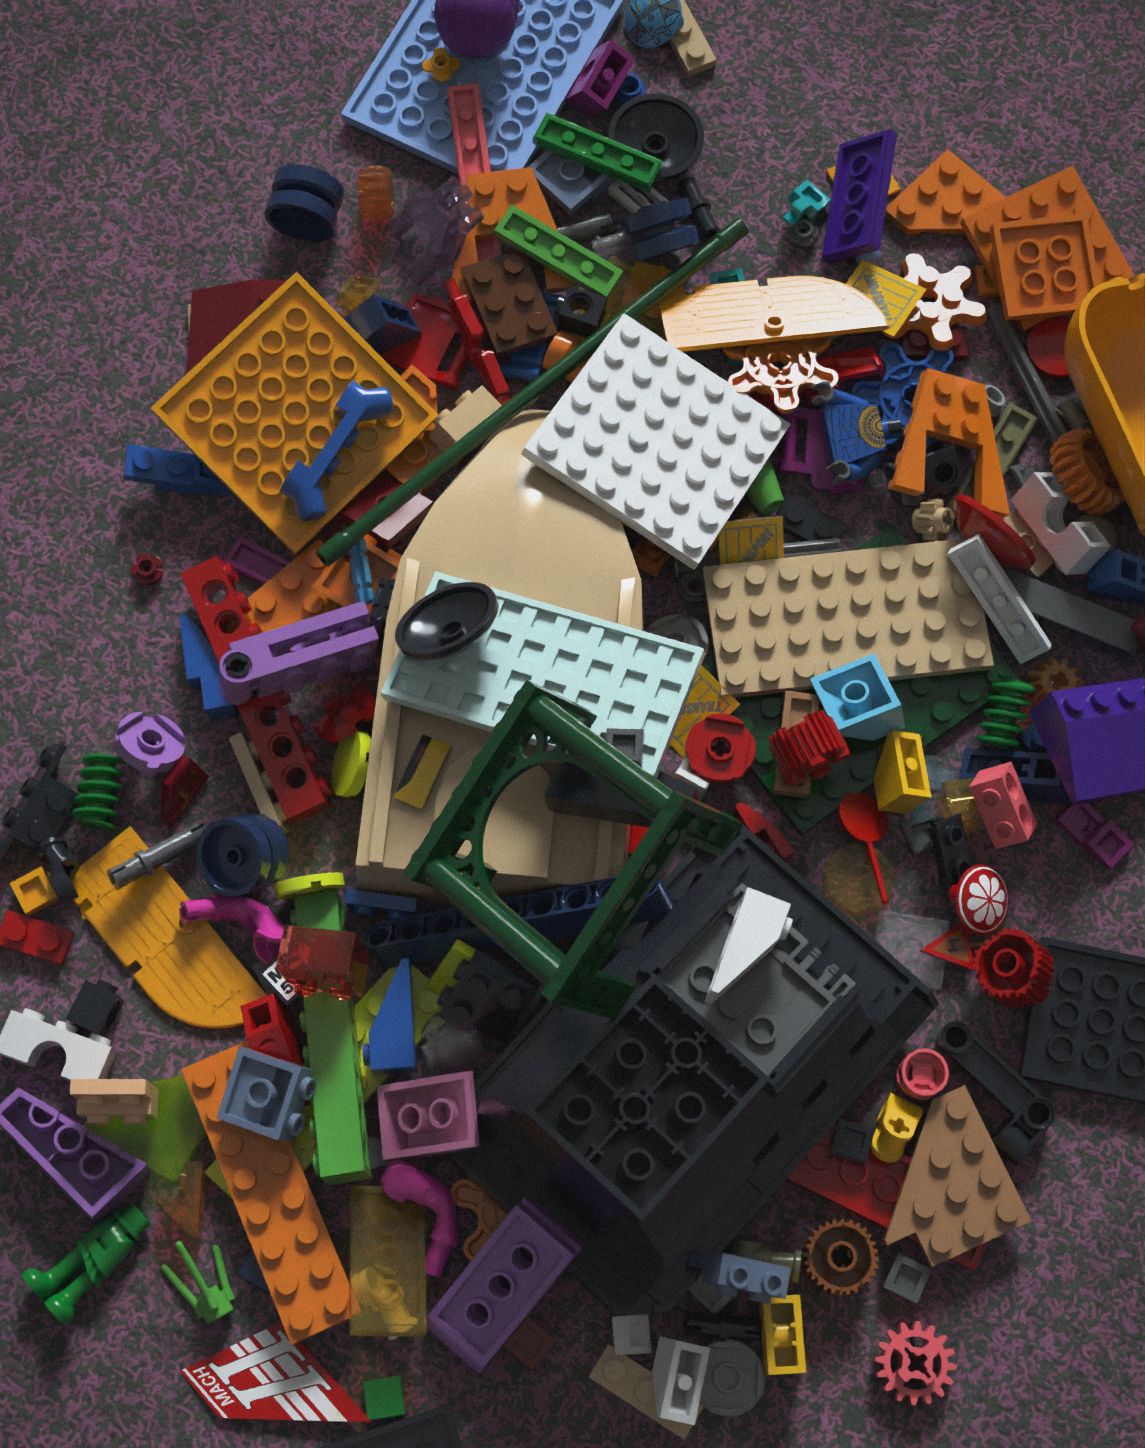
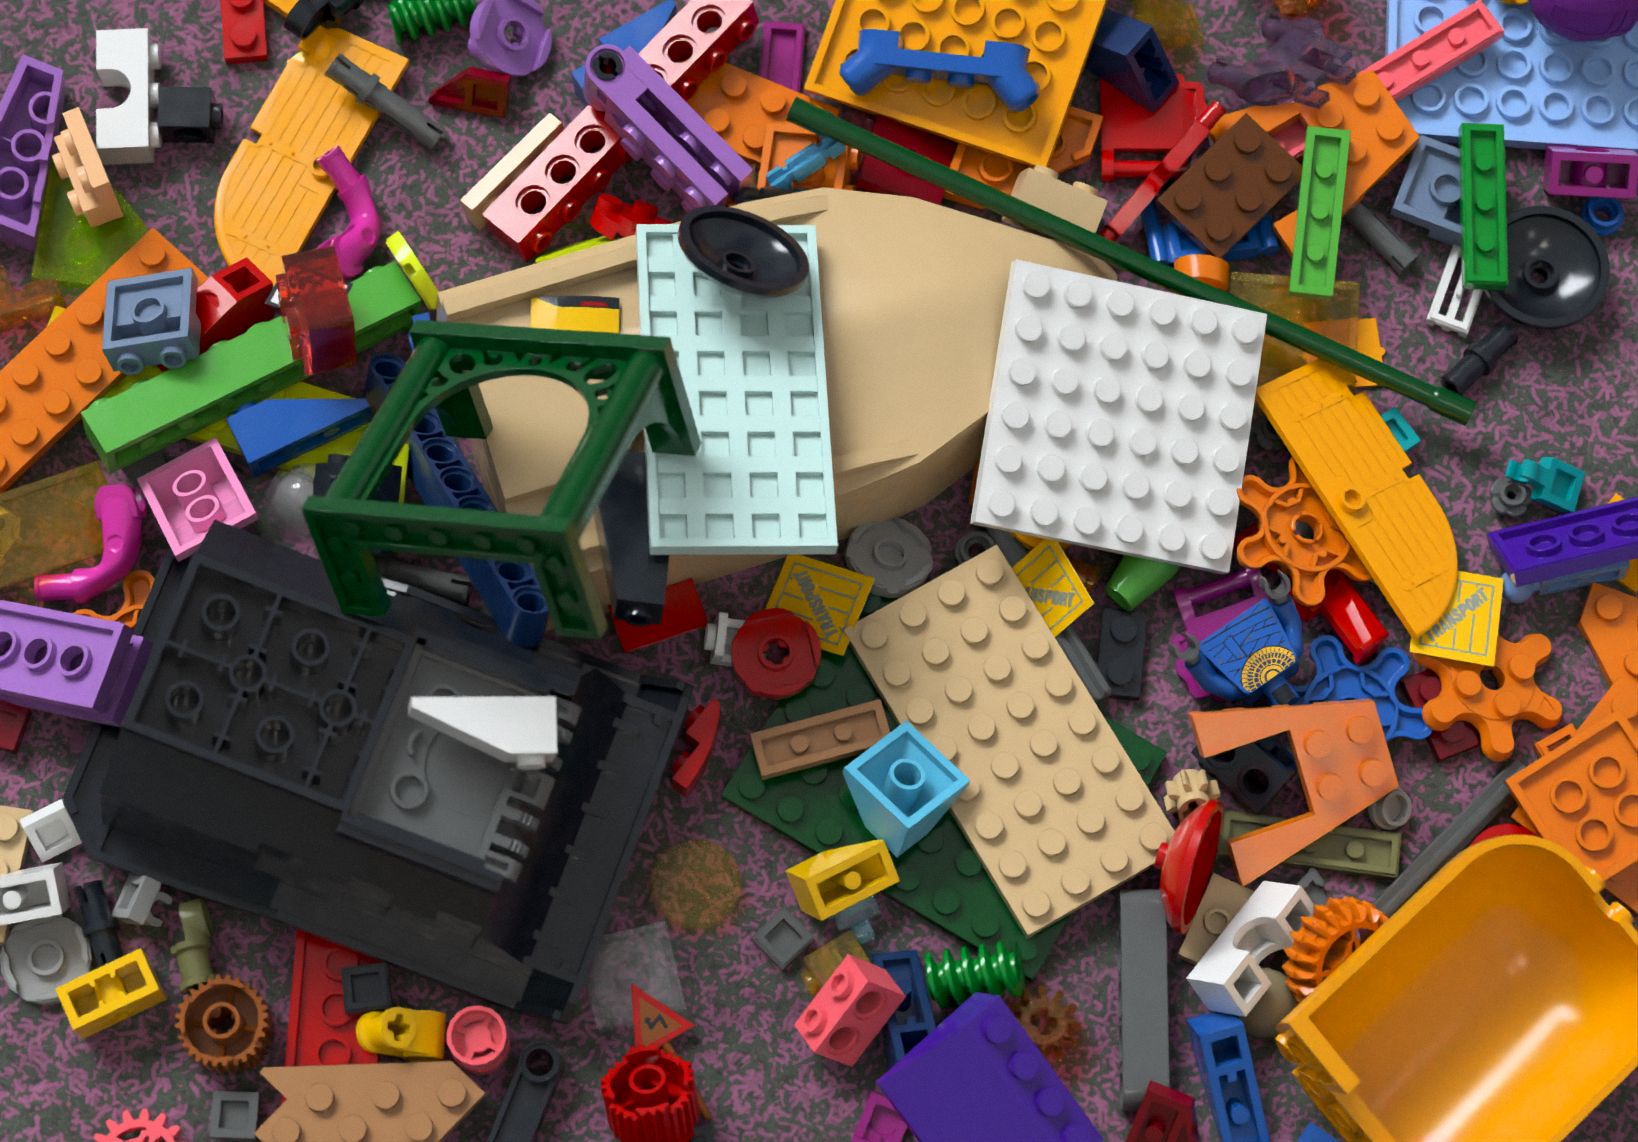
camera: 65 degrees right, 0 degrees up
dark blue wheel [197,813,289,897] -> none
black brick [554,286,607,338] -> none
clear pin [589,231,632,260] -> none
dark grey tile [606,728,645,768] -> none
dark blue wheel [619,198,700,263] -> none
sand blue plate [688,1251,791,1304] -> none
red brick [768,710,852,787] -> none
red piece [838,792,889,905] -> none
black hinge [927,813,972,891] -> none
white plate [948,534,1051,664] -> none
dish [949,864,1009,935] -> none

